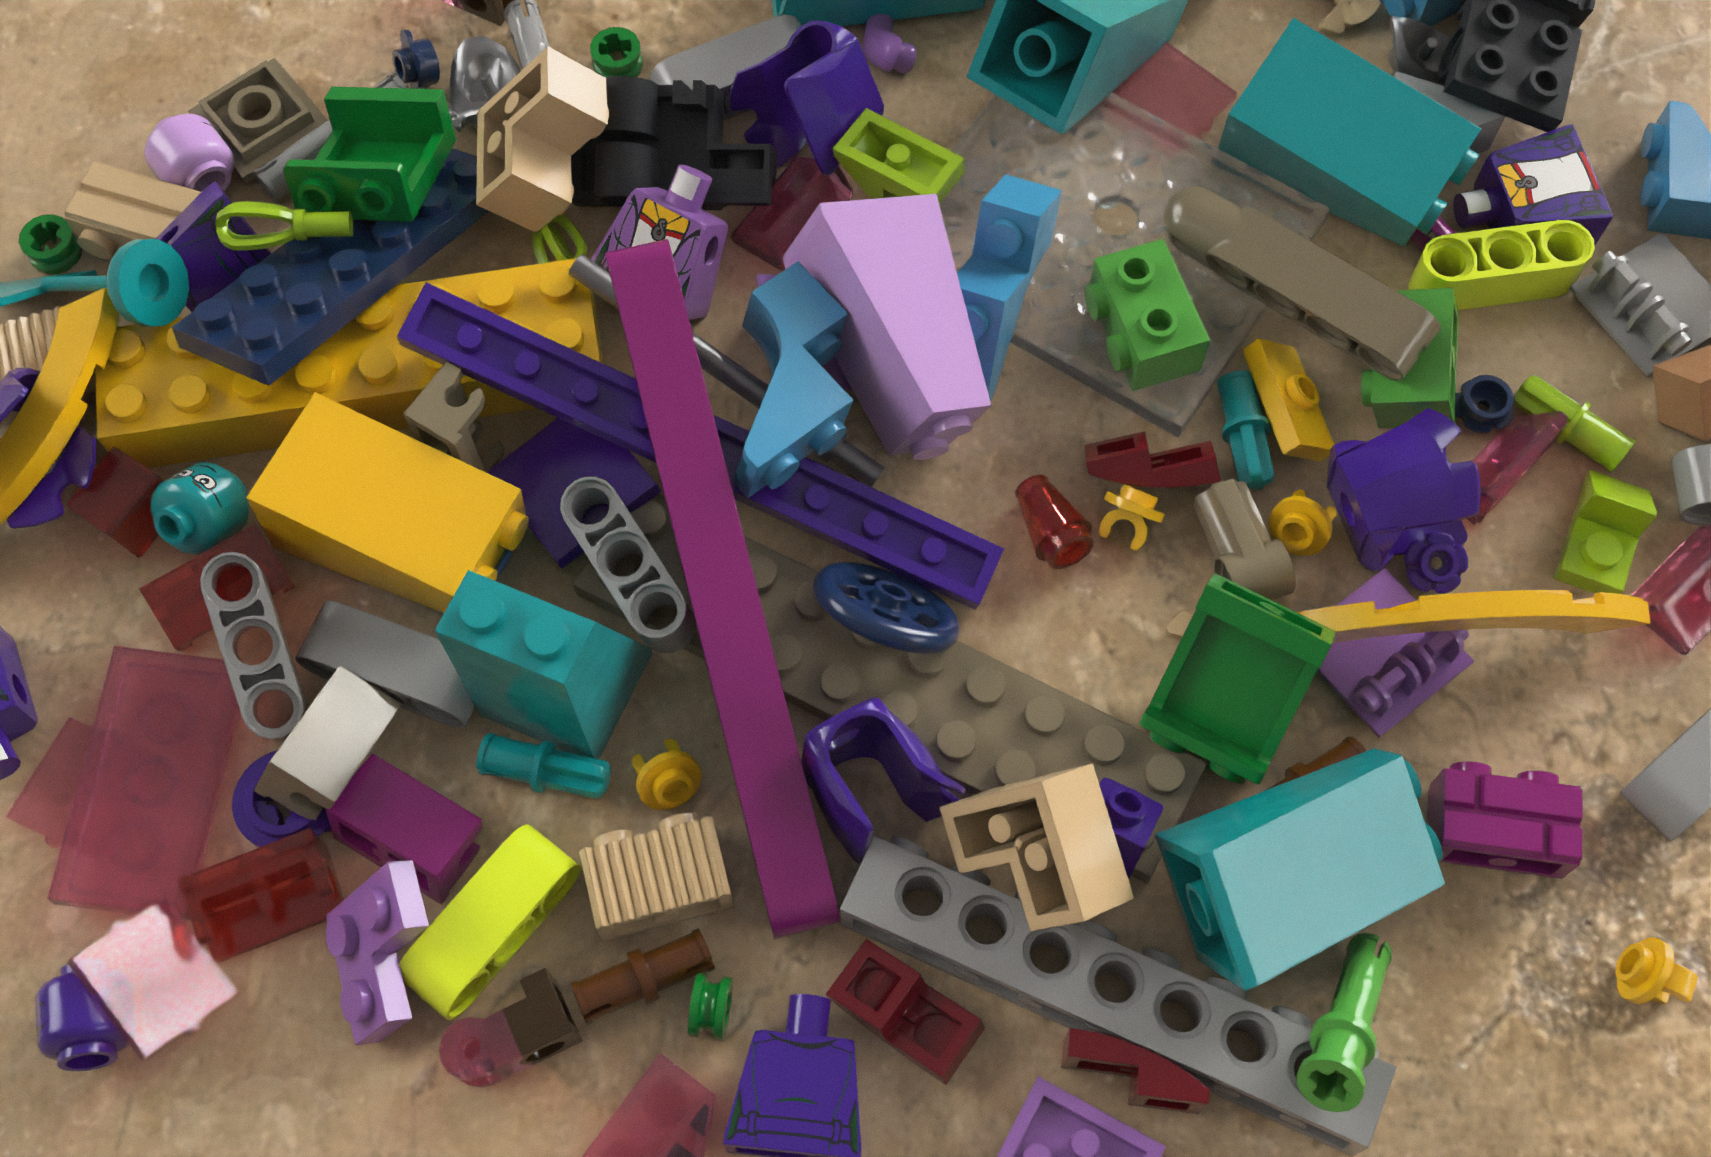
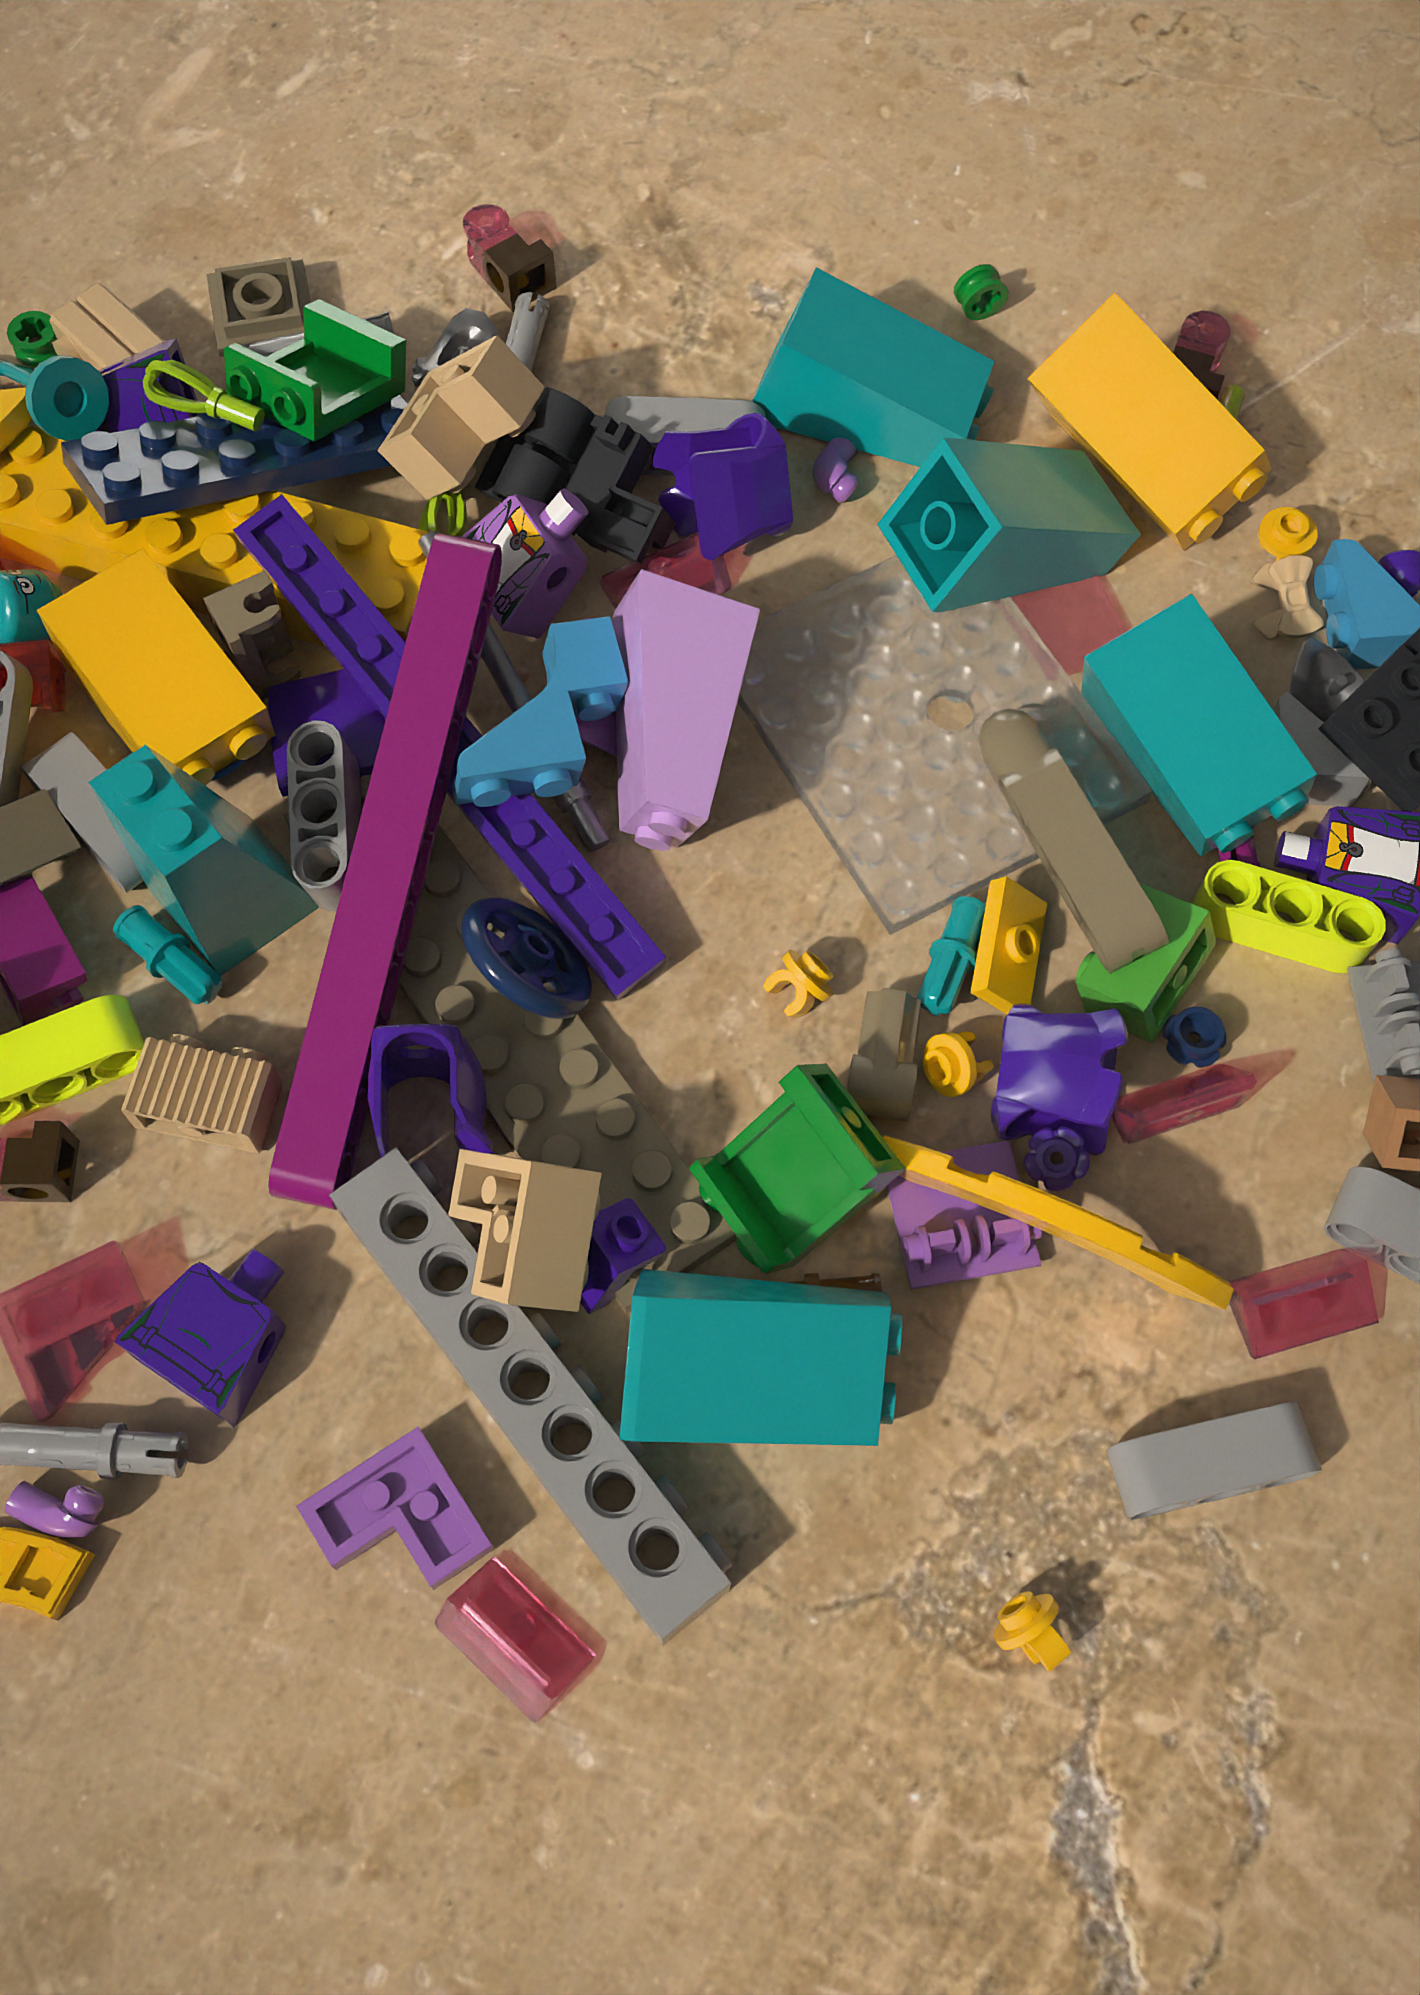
camera: 25 degrees right, 0 degrees up
lavender head [144,114,235,192] -> none
dark blue plate [392,29,440,89] -> none
reddish brown pin [570,928,715,1025] -> none
green bush [590,27,643,77] -> none
yellow plate [632,738,702,810] -> none
green bush [688,973,733,1041] -> none
dark red slope [826,939,985,1085] -> none
lime slope [833,108,965,205] -> none
dark azure arch [957,174,1062,402] -> none
clear red cone [1015,474,1094,569] -> none
dark red slope [1061,1028,1210,1114] -> none
bright green brick [1084,238,1210,391] -> none
dark red slope [1084,431,1221,488] -> none
bright green pin [1297,933,1392,1112] -> none
magenta brick [1427,761,1583,879] -> none
lime axle [1513,375,1637,473] -> none
lime slope [1553,469,1657,594] -> none

